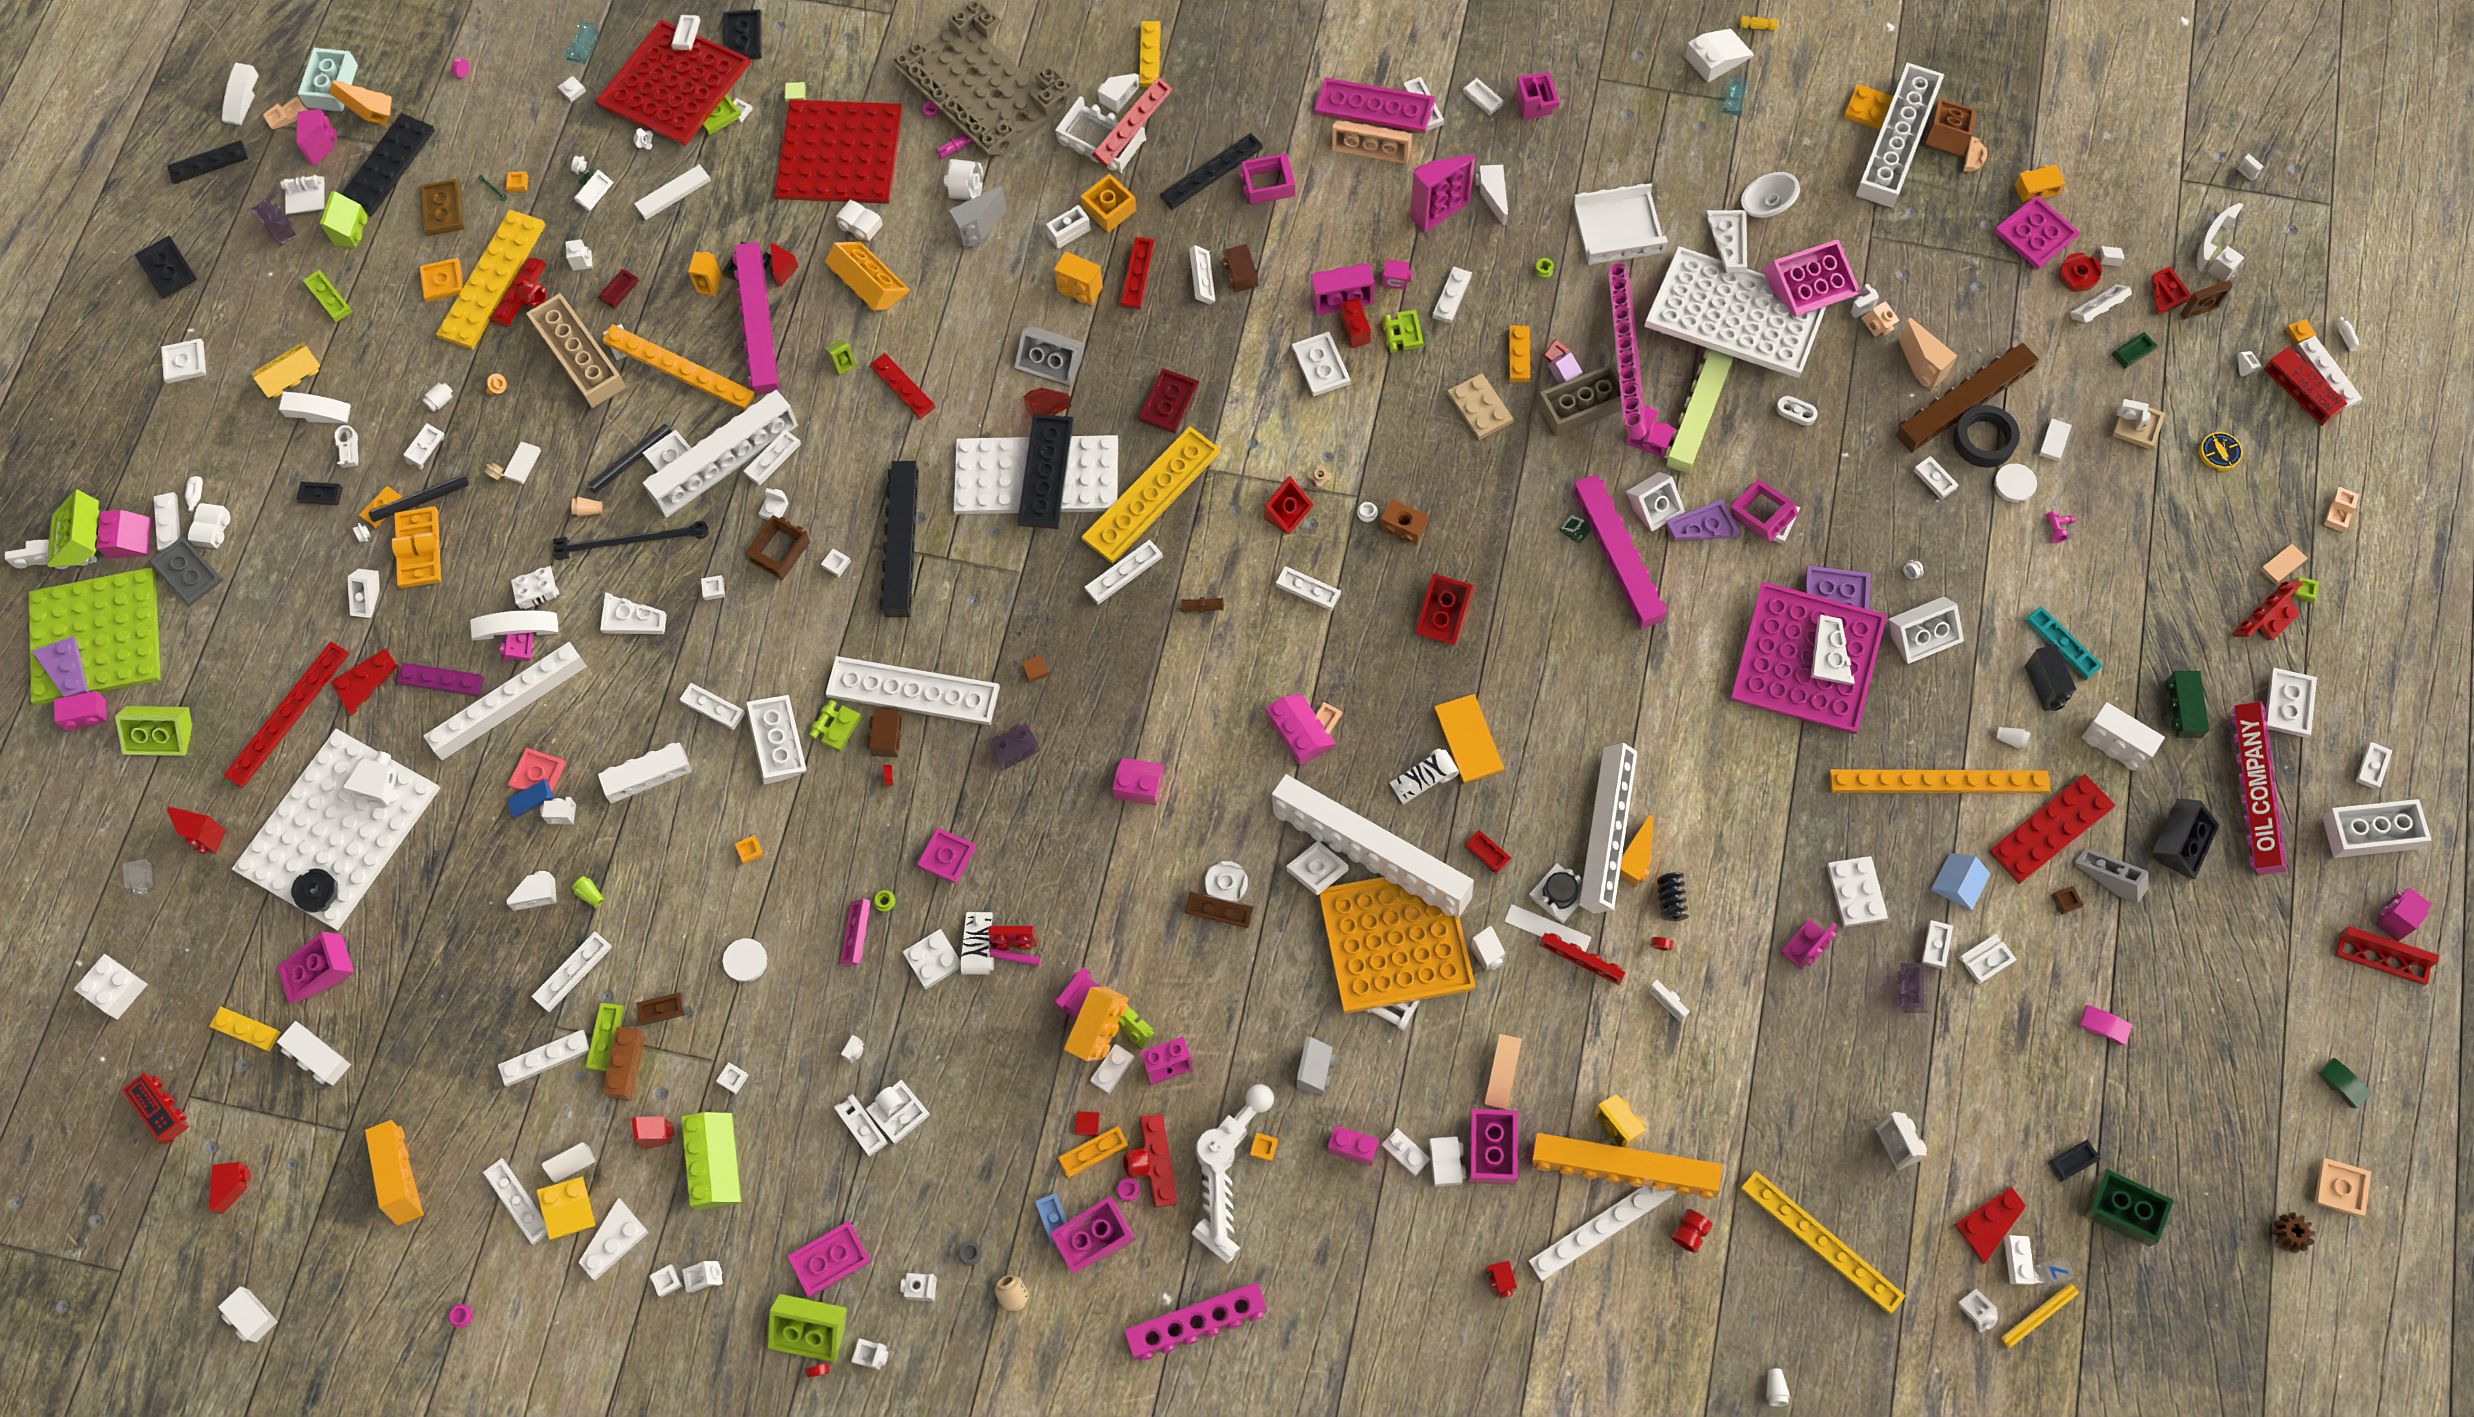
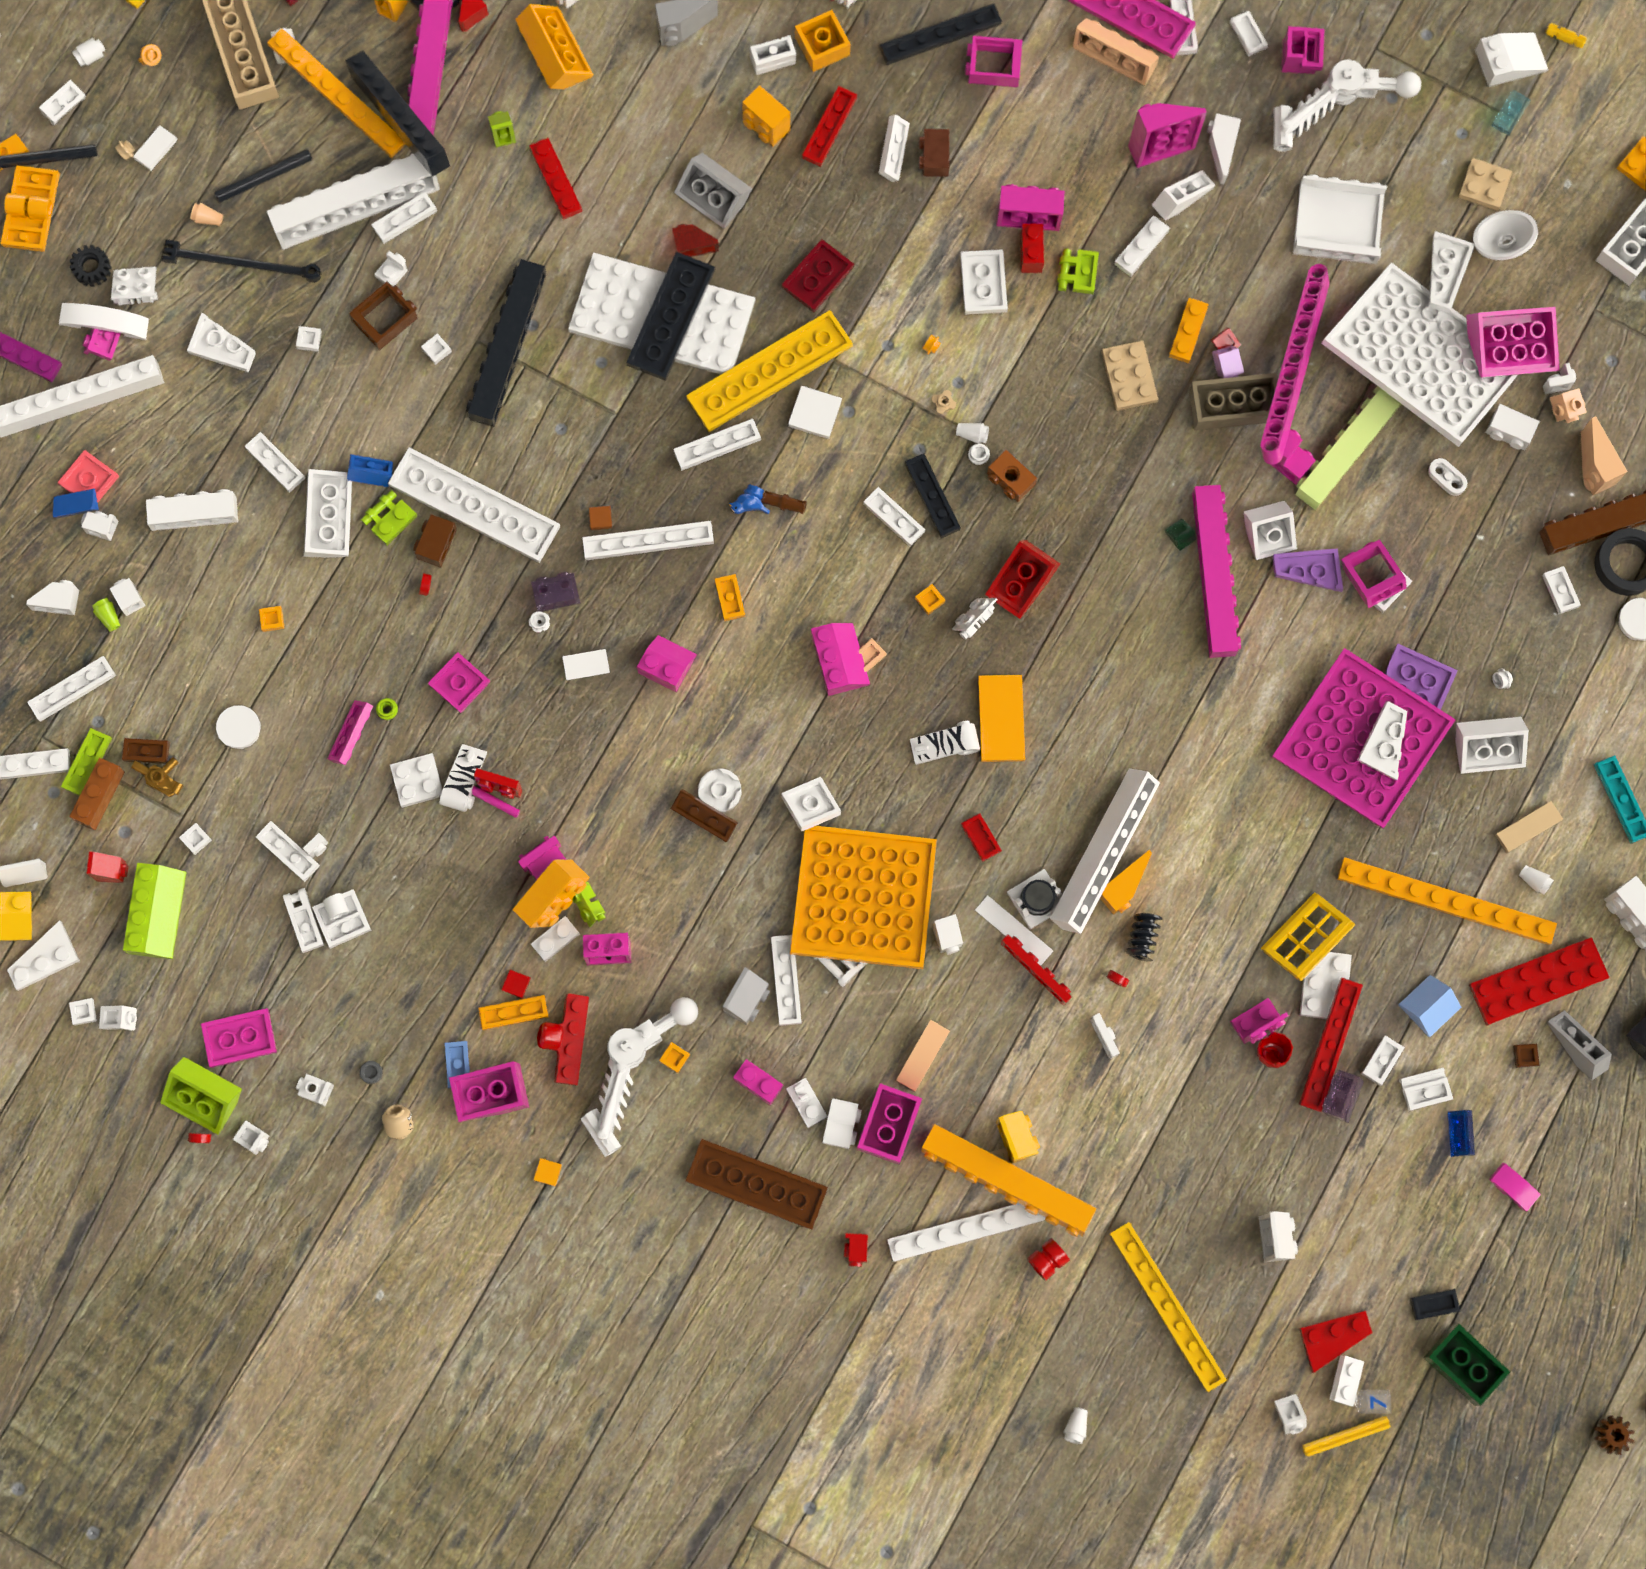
camera: 10 degrees right, 10 degrees up
white plate [643,430,692,472] -> none
dark pink tile [1117,1178,1140,1202] -> none
dark pink brick [1125,1282,1267,1362] -> none
red slope [1264,476,1313,535] -> none
white brick [1272,774,1474,919] -> none
dark pink brick [1383,259,1412,290] -> none
lime bush [1535,258,1554,278] -> none
black window [2024,644,2077,711] -> none
none -> black tyre [70,245,112,287]
none -> white brick [110,578,146,616]
none -> pearl gold piece [131,757,183,797]
none -> white plate [256,821,320,882]
none -> black brick [345,50,450,177]
none -> blue slope [347,454,393,487]
none -> white plate [529,611,550,632]
none -> light orange tile [534,1158,562,1187]
none -> white hinge [562,649,610,680]
none -> white plate [582,521,714,560]
none -> reddish brown plate [685,1139,828,1230]
none -> light orange plate [715,574,745,622]
none -> blue animal [729,484,770,514]
none -> white plate [771,935,802,1026]
none -> white tile [788,386,842,439]
none -> black plate [905,453,961,538]
none -> light orange plate [915,584,946,615]
none -> light orange plate [923,334,941,355]
none -> white hinge [952,598,997,640]
none -> white cone [956,423,989,444]
none -> white slope [1152,170,1216,220]
none -> red hair [1257,1032,1293,1068]
none -> yellow piece [1261,892,1355,981]
none -> white piece [1274,60,1421,152]
none -> red tile [1299,978,1363,1112]
none -> clear blue plate [1448,1110,1475,1157]
none -> tan plate [1458,158,1512,211]
none -> white brick [1486,404,1539,450]
none -> tan tile [1495,801,1563,853]

